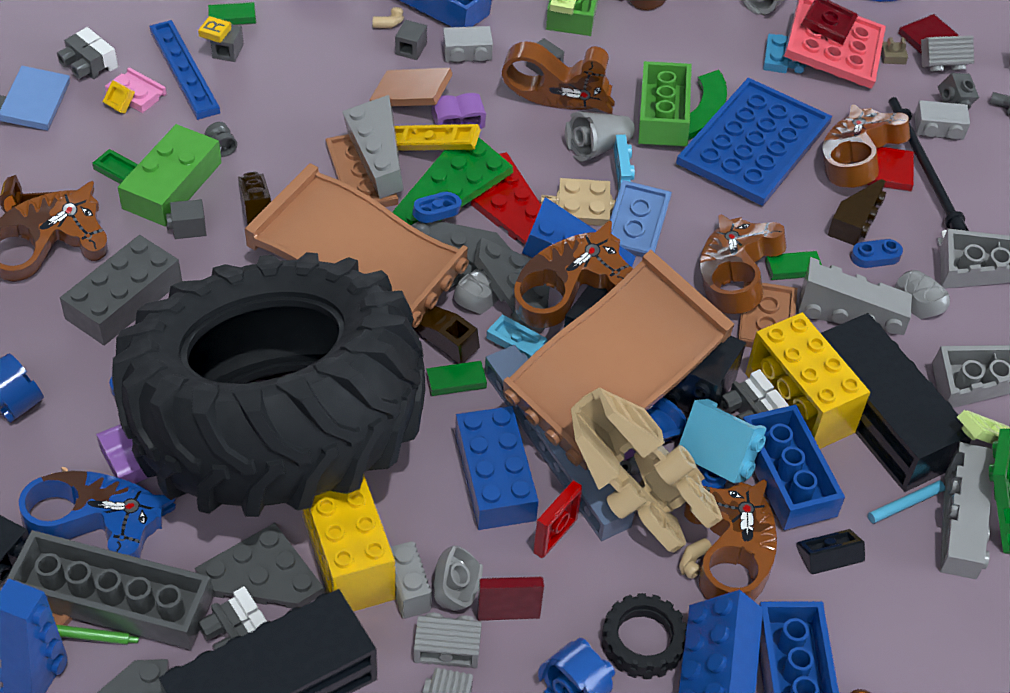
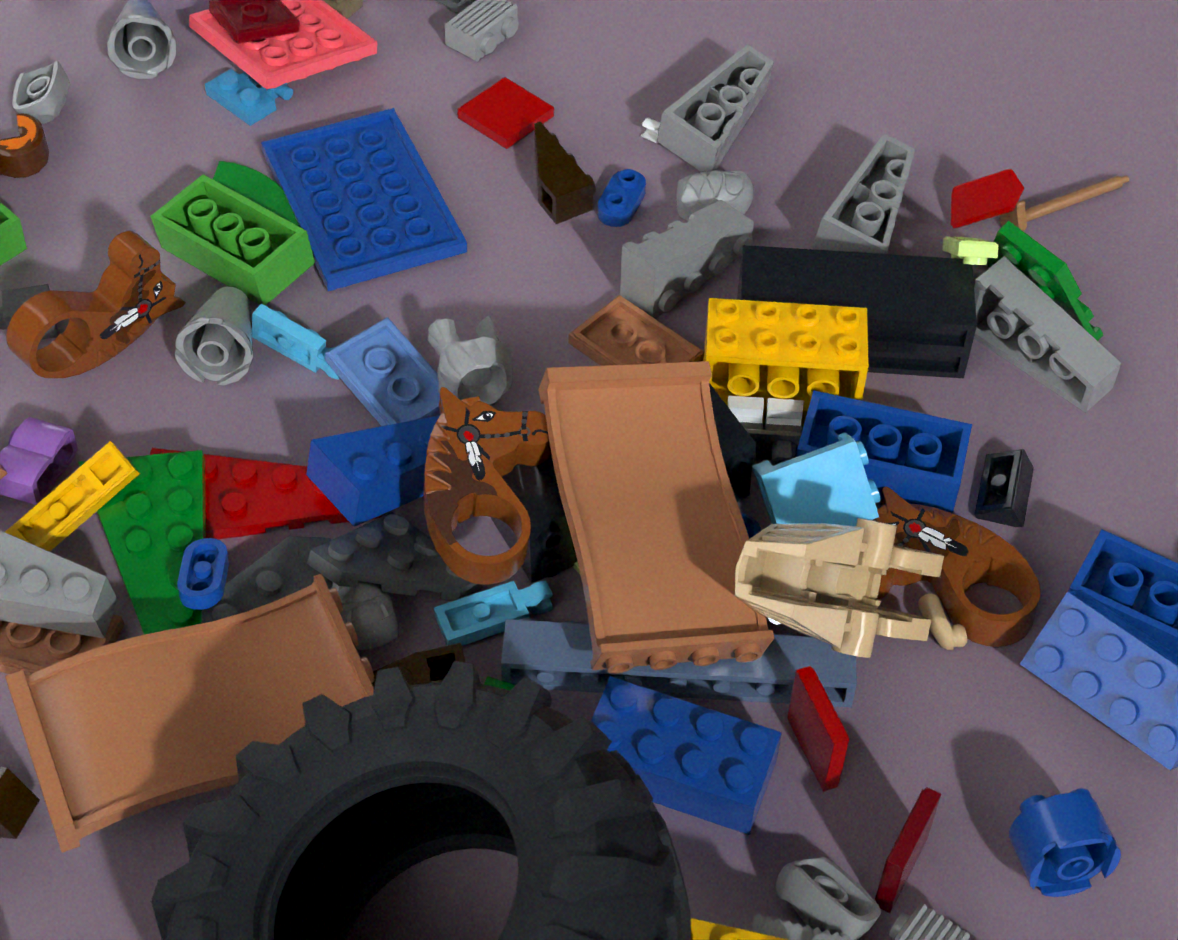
camera: 55 degrees left, 0 degrees up
tan plate [541,178,616,226] -> none
black tyre [602,593,687,680] -> none
dark orange animal [700,214,787,314] -> none
green tile [765,251,822,280] -> none
dark orange animal [823,104,910,188] -> none
medium azure bar [868,480,945,524] -> none
black bar [888,97,969,231] -> none
none -> light grey piece [427,315,514,406]

